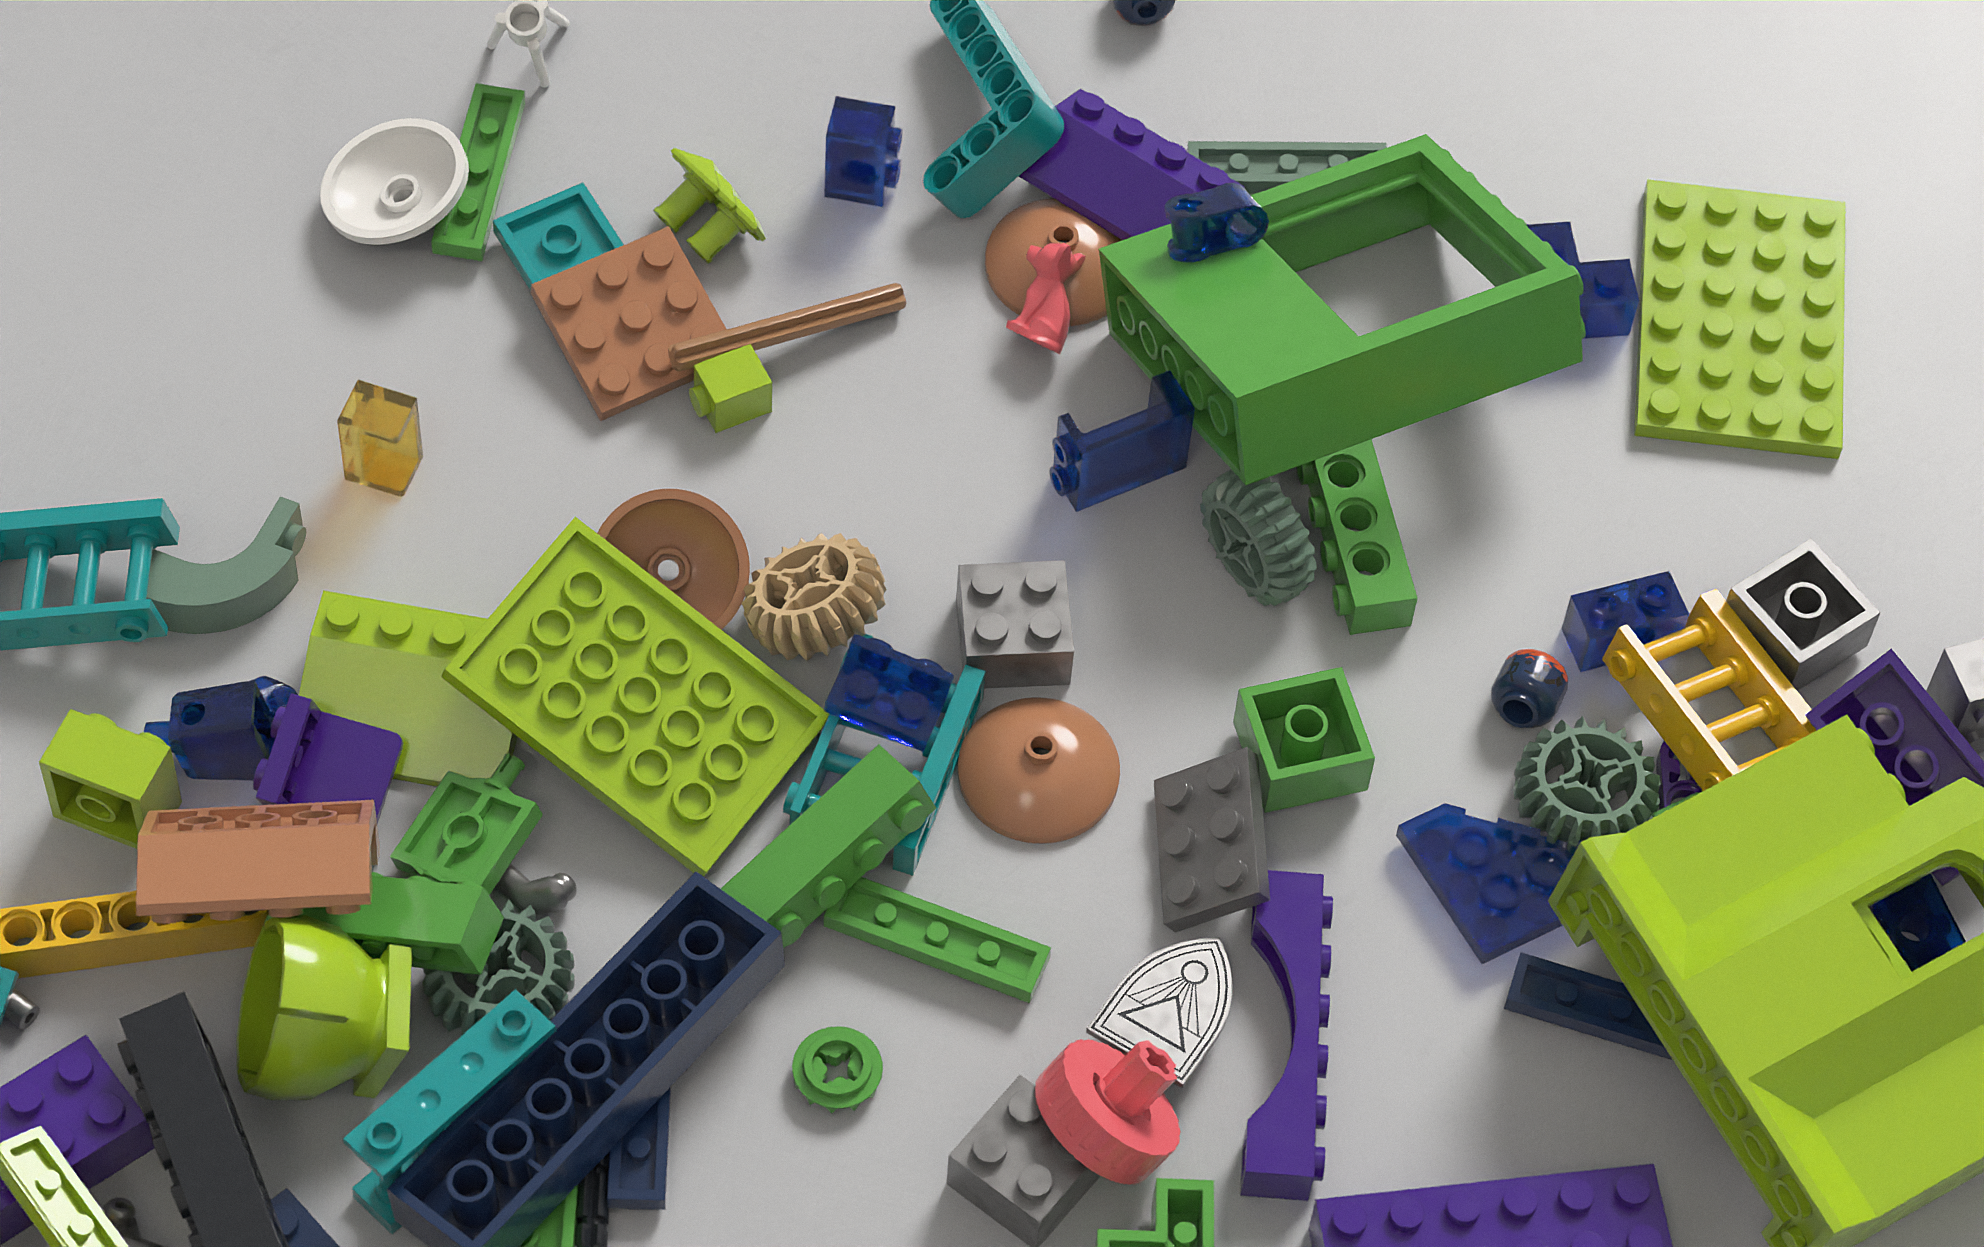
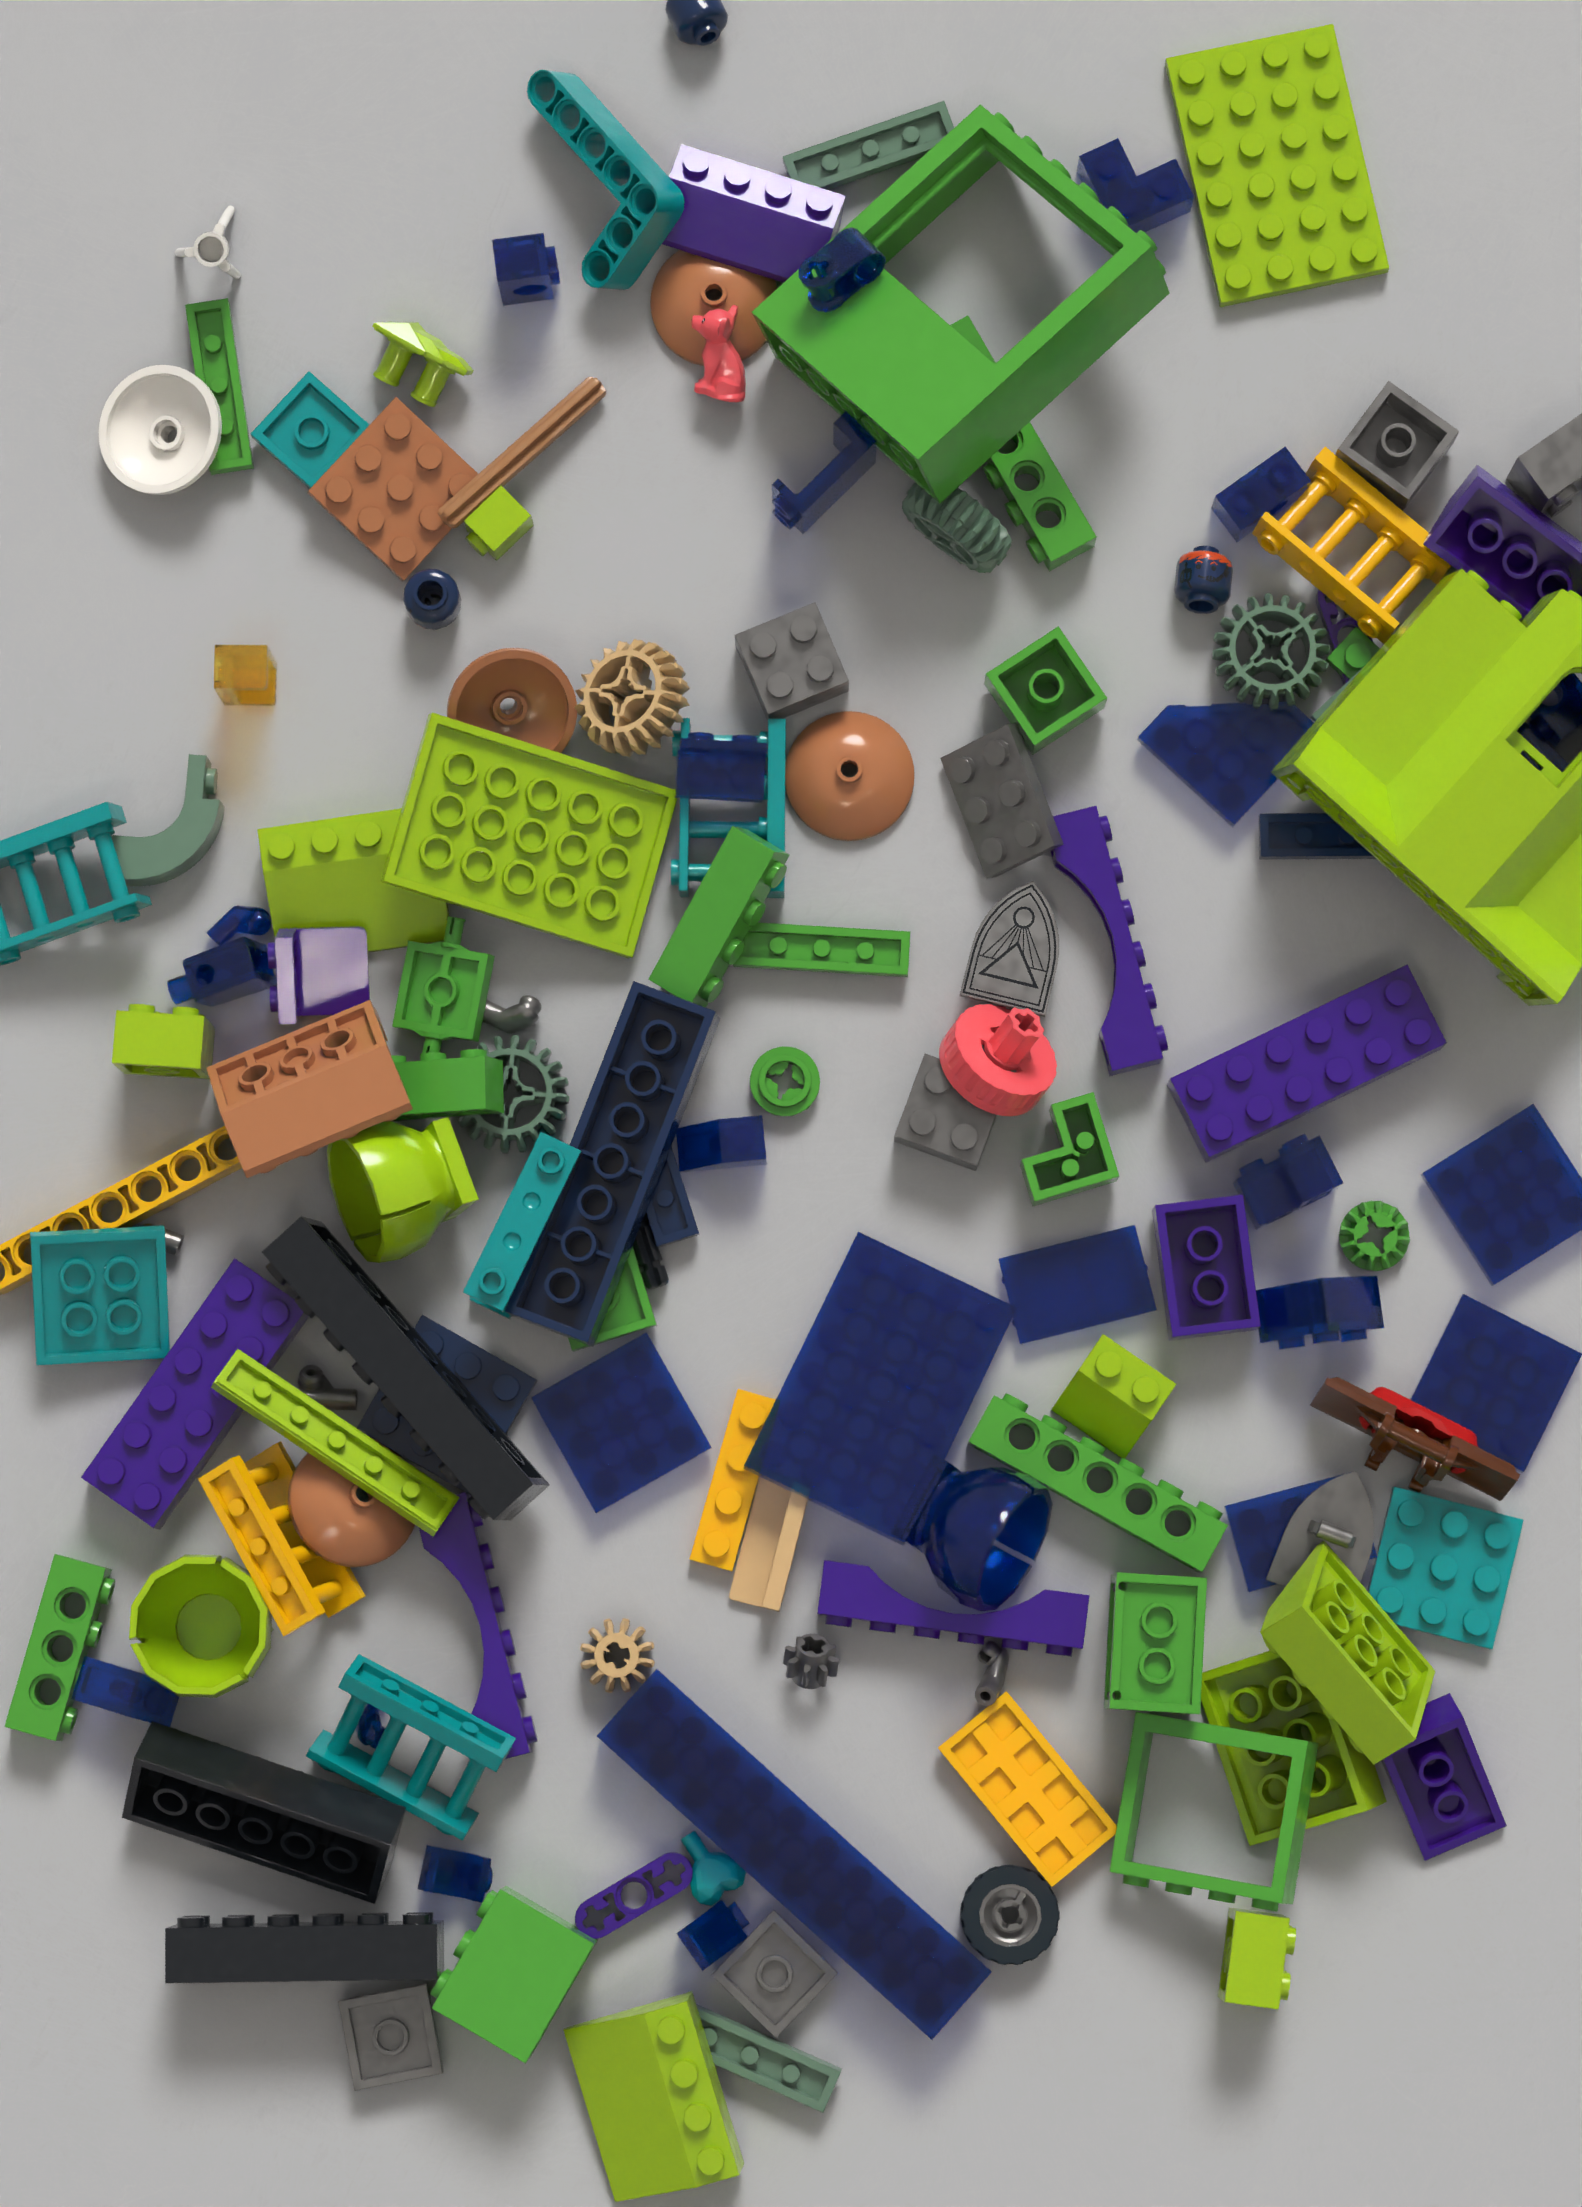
camera: 10 degrees left, 25 degrees up
none -> dark blue head [403,569,462,630]
none -> clear blue slope [676,1115,767,1173]

